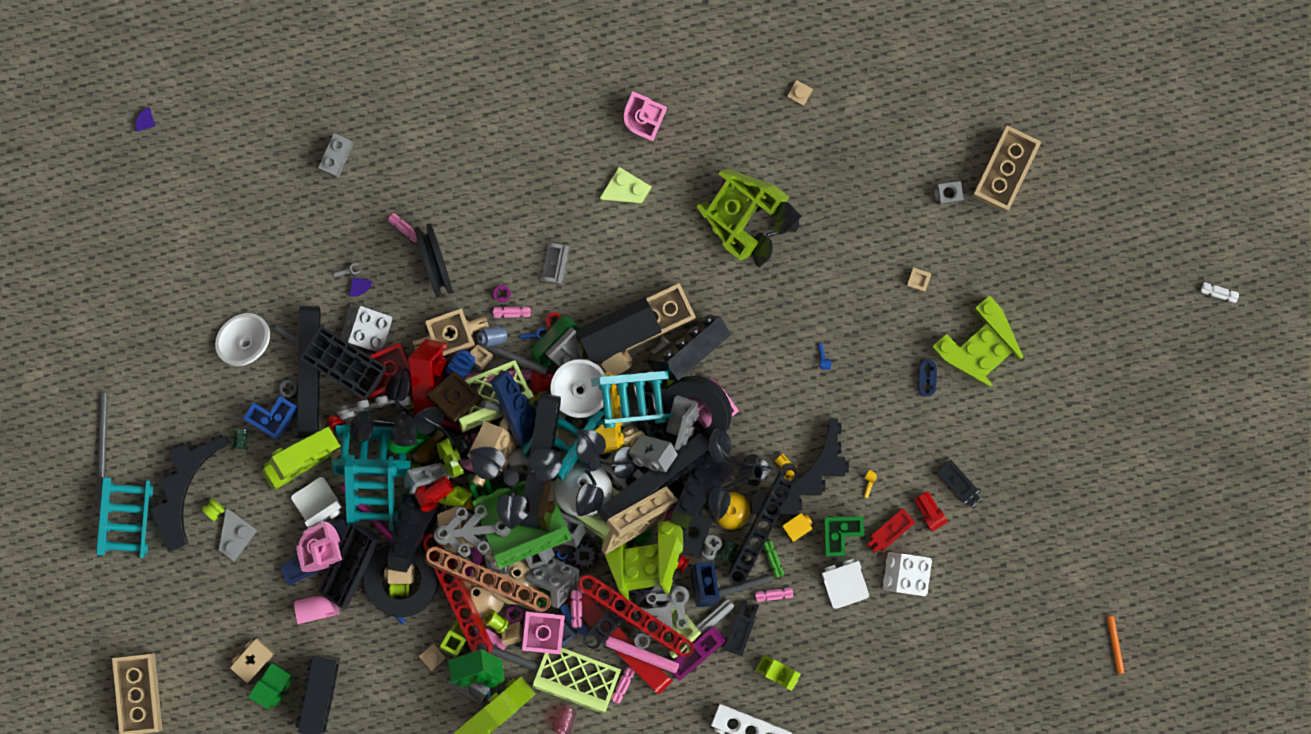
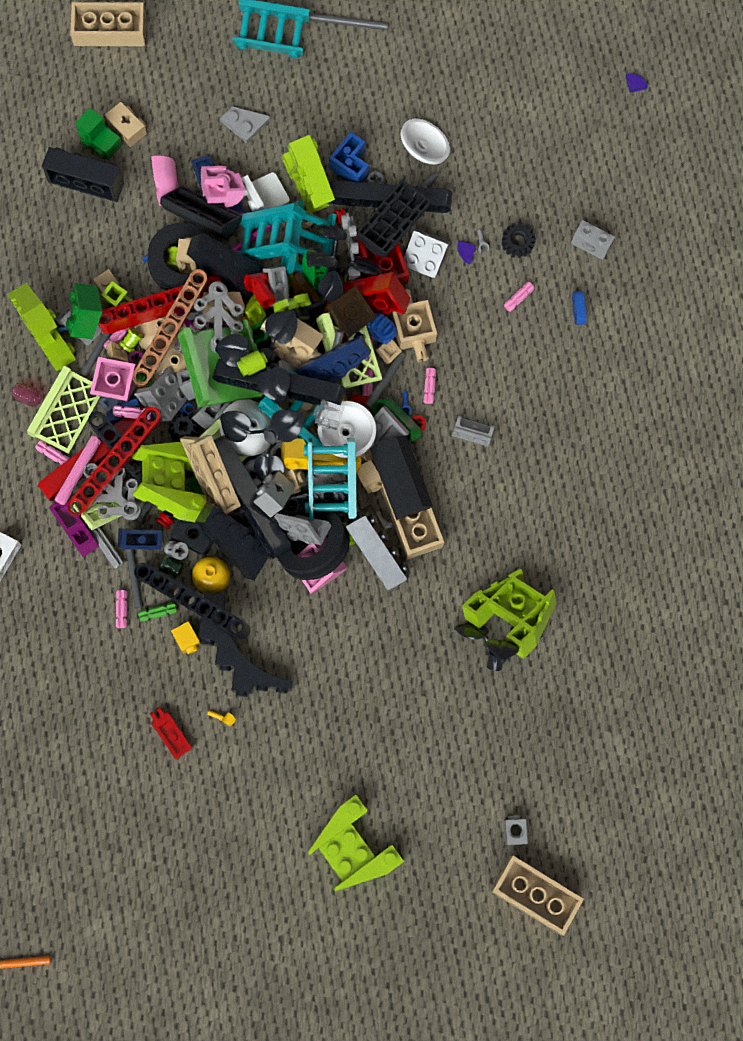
camera: 90 degrees right, 10 degrees down
black arch [151,434,231,552] -> none
lime wheel [201,497,226,521] -> none
clear green bush [231,429,250,450] -> none
black tyre [414,223,453,298] -> none
sand blue brick [477,326,507,347] -> none
magenta bush [493,285,511,303] -> none
dark brown plate [537,481,556,532] -> none
yellowish green wing [600,167,652,204] -> none
bright pink brick [624,91,667,141] -> none
black plant [707,428,772,520] -> none
black hinge [724,599,759,656] -> none
lime brick [755,654,801,691] -> none
yellow pin [774,453,798,477] -> none
tan plate [787,80,813,107] -> none
blue hand [818,343,831,370] -> none
white bracket [821,558,869,609] -> none
green brick [823,517,864,556] -> none
white bracket [883,552,932,596] -> none
tan plate [907,267,931,292] -> none
red piece [914,491,948,532] -> none
dark blue beam [918,360,937,397] -> none
black hinge [936,460,982,509] -> none
none -> lime brick [237,350,267,376]
none -> clear brick [313,400,344,430]
none -> black tyre [501,222,536,258]
none -> blue beam [572,291,586,325]

